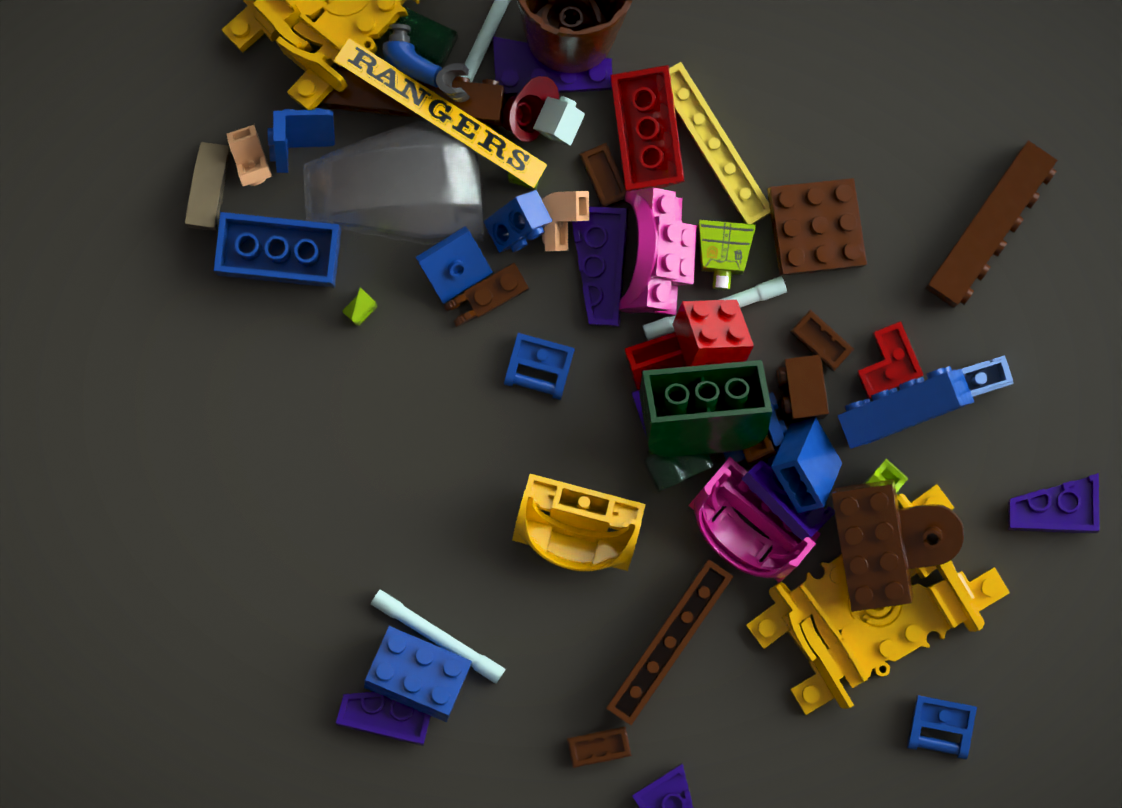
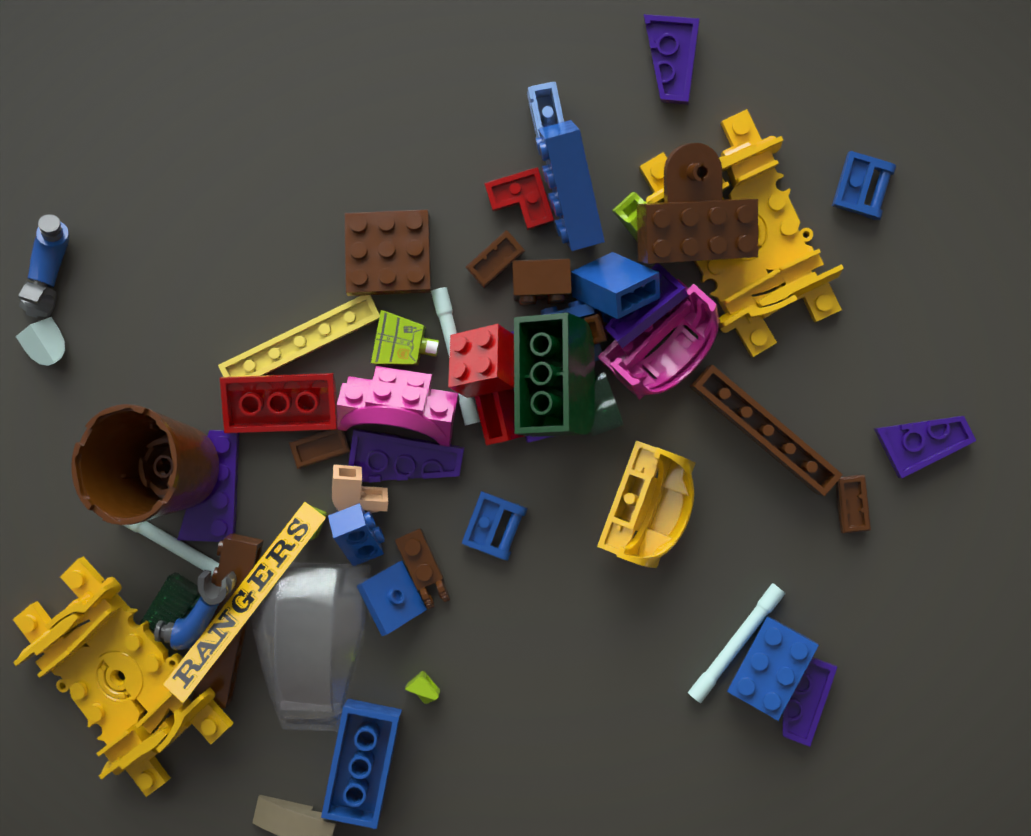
camera: 80 degrees left, 5 degrees up
light nougat brick [227,125,272,187] -> none
blue bracket [268,108,335,173] -> none
dark red piece [503,76,559,142] -> none
light aqua brick [533,96,585,146] -> none
reddish brown brick [925,140,1058,308] -> none

